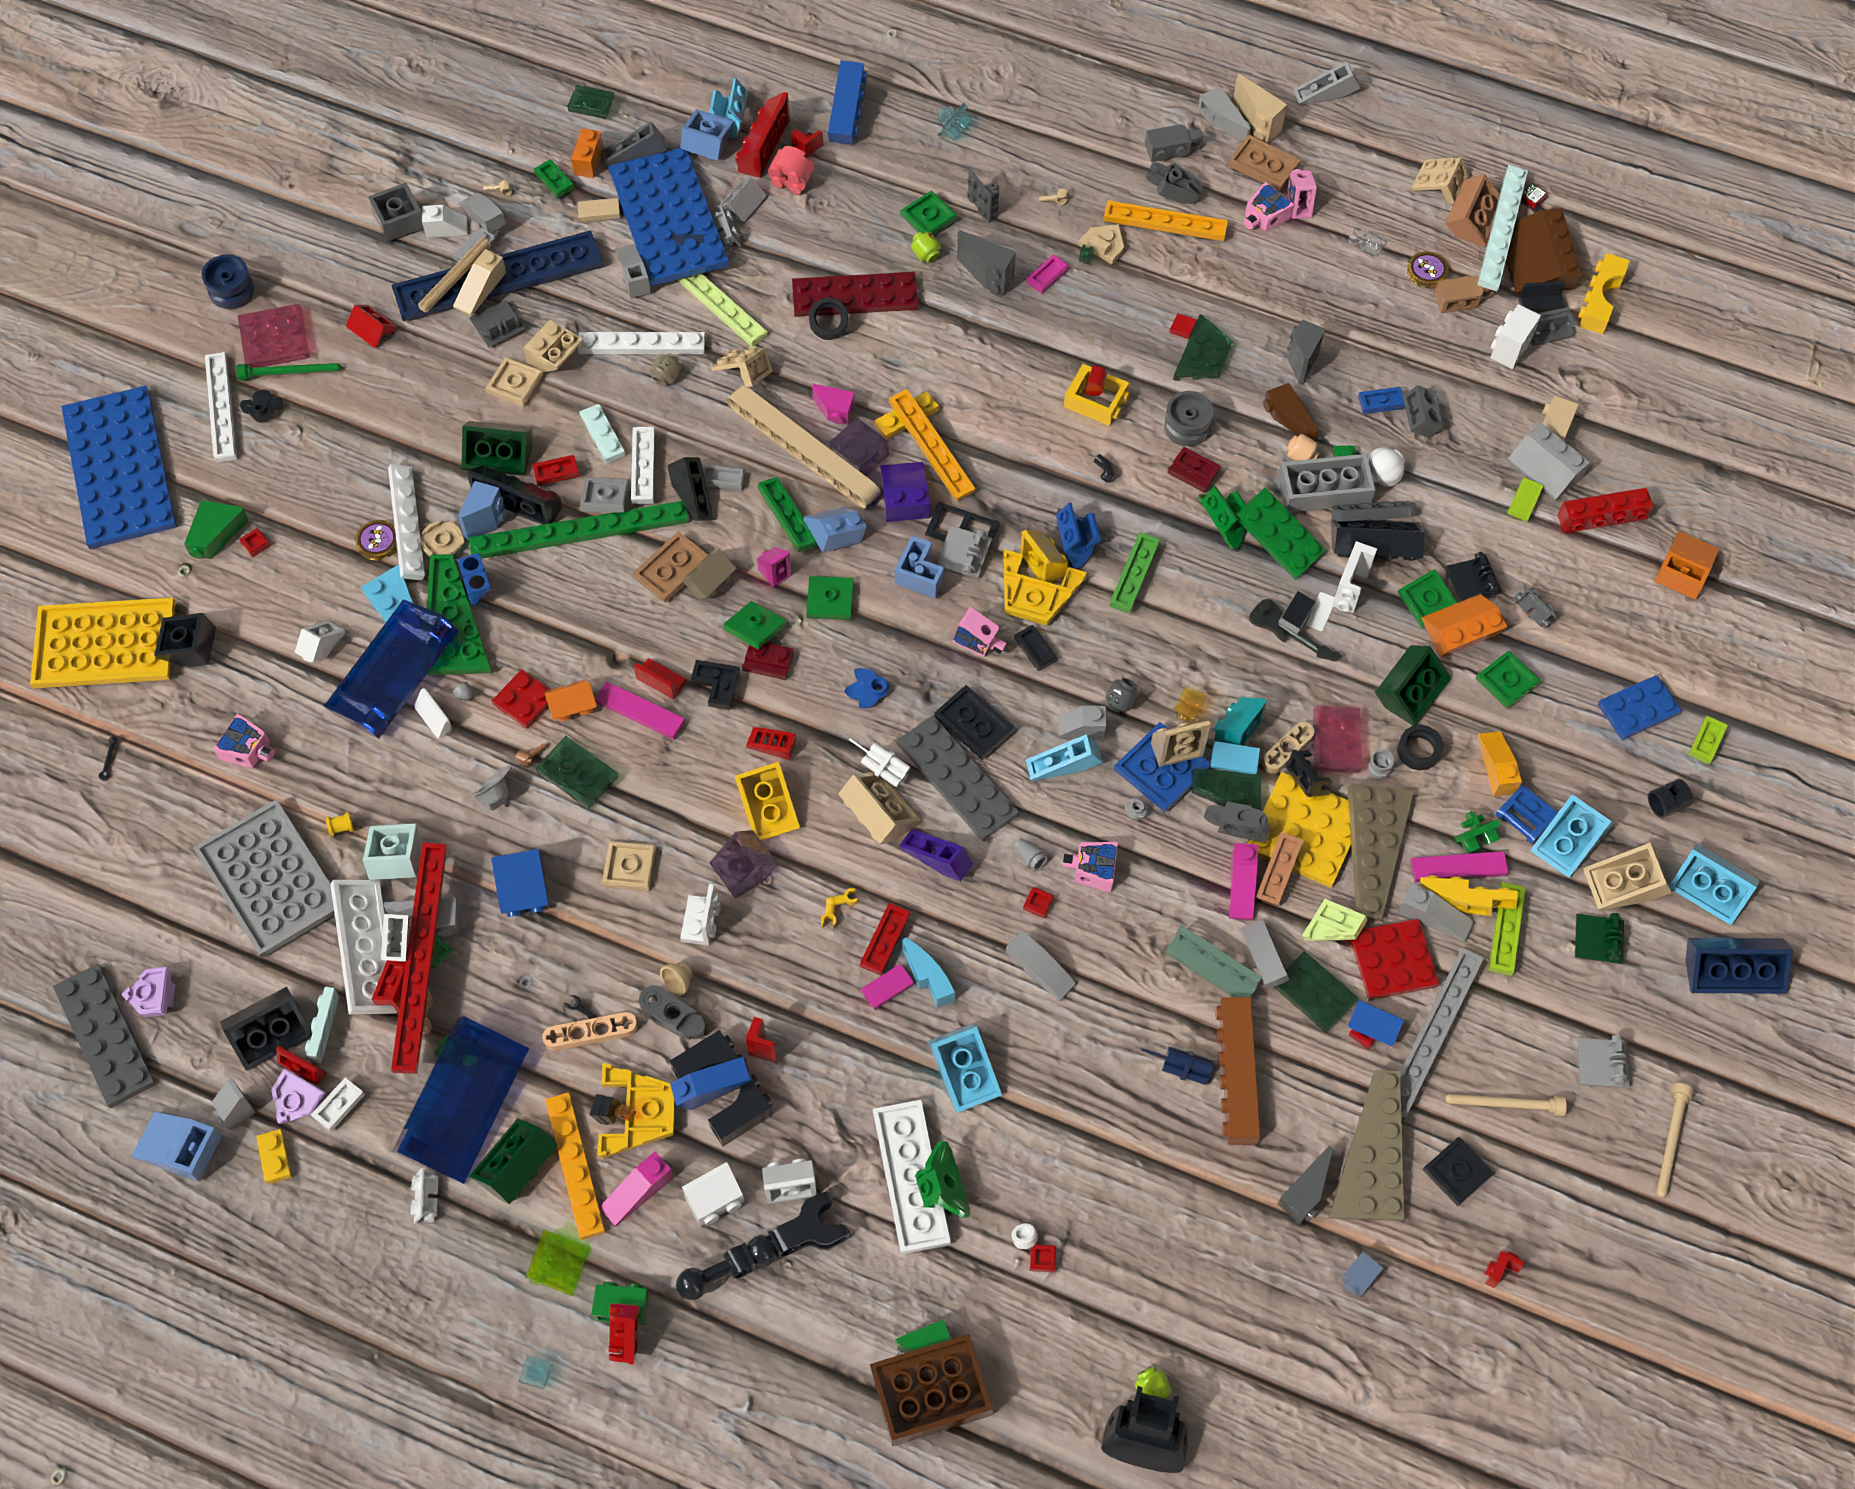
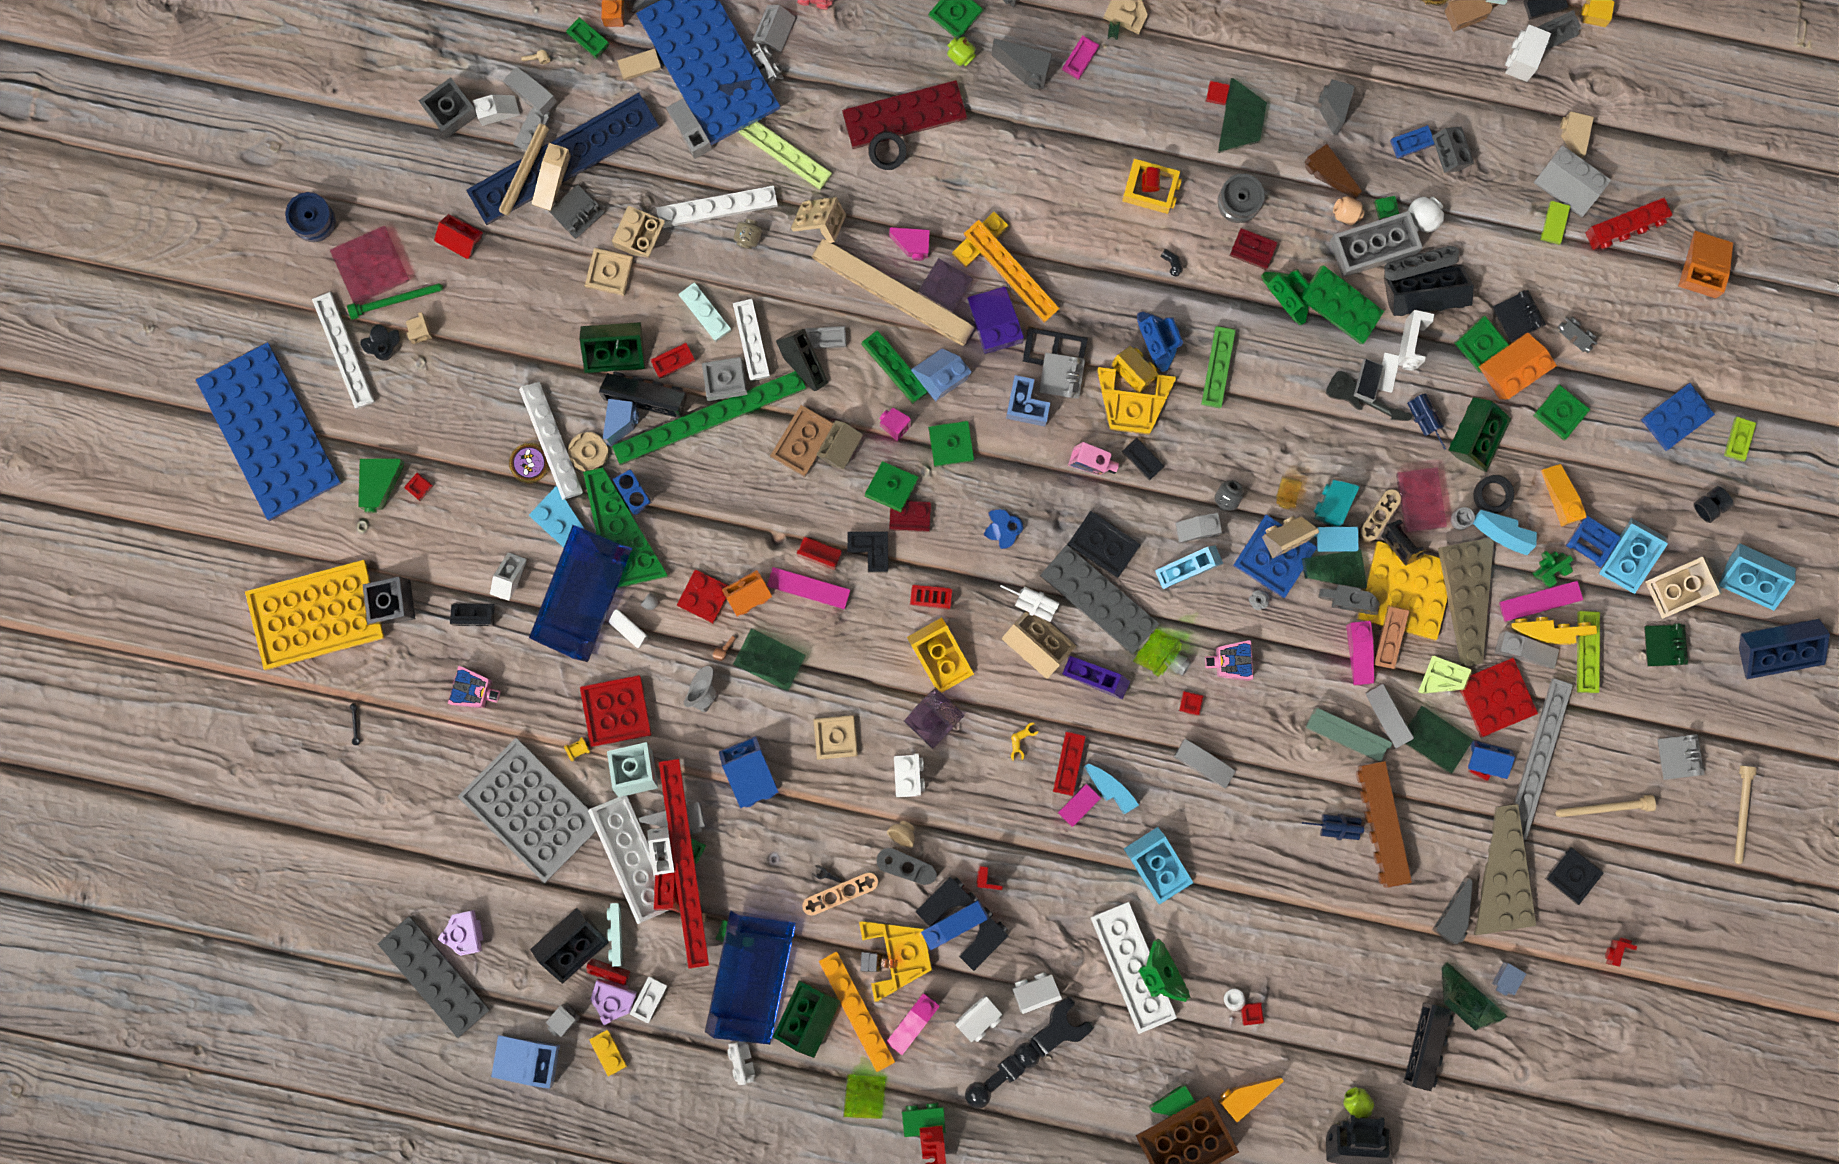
camera: 15 degrees left, 20 degrees up
none -> tan panel [406,312,432,344]
none -> black hinge [450,603,495,627]
none -> red plate [580,675,652,748]
none -> clear neon green hinge [1133,629,1183,677]
none -> light orange slope [1218,1076,1284,1122]
none -> black slope [1403,1002,1453,1092]
none -> dark blue piece [1407,393,1446,450]
none -> clear green wing [1441,962,1507,1031]
none -> medium azure slope [1473,510,1537,555]

